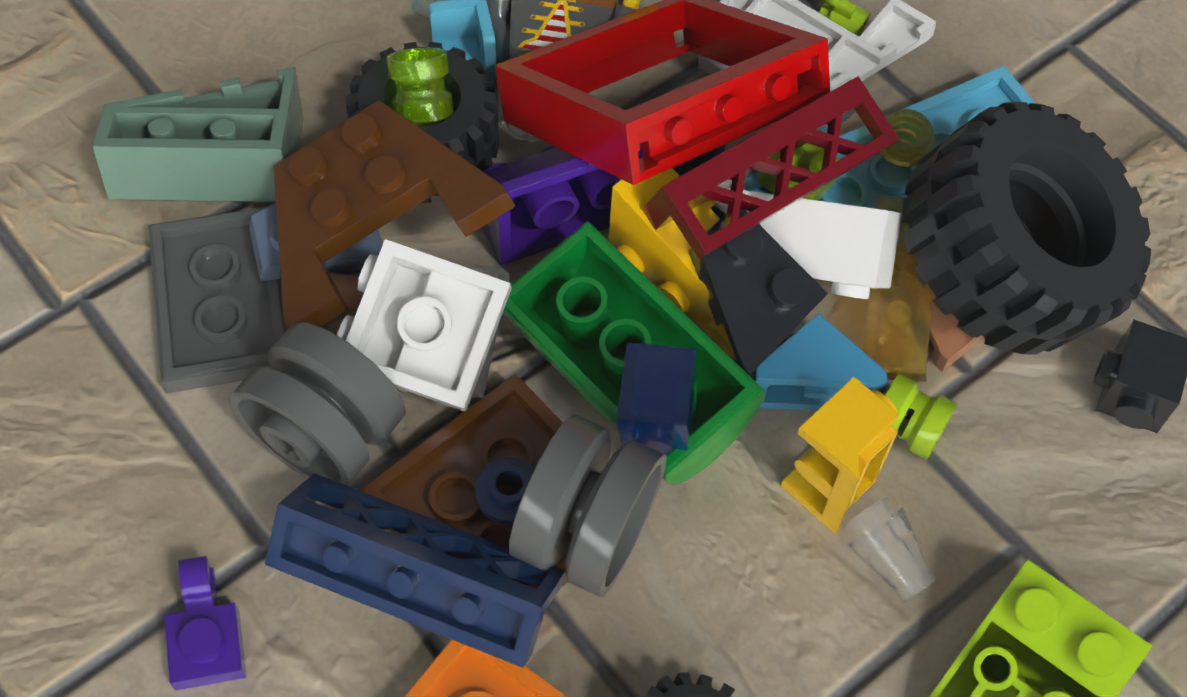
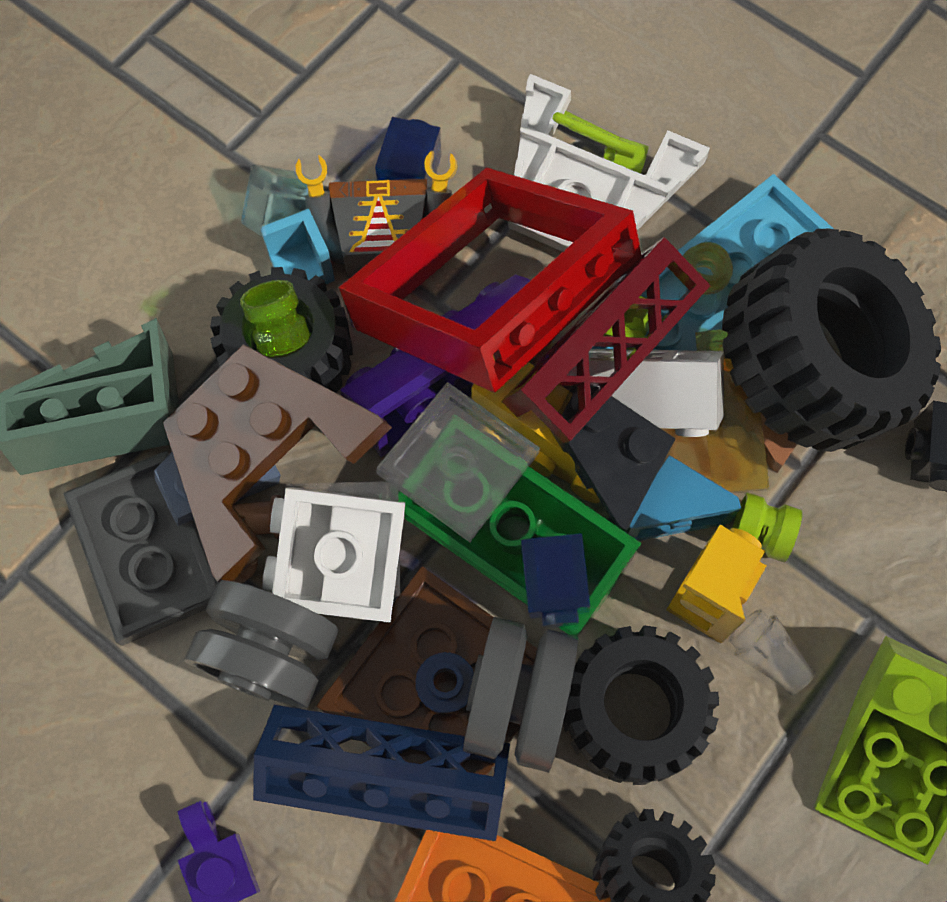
camera: 10 degrees left, 10 degrees up
none -> clear plate [377,382,540,542]
none -> black tyre [563,625,720,785]

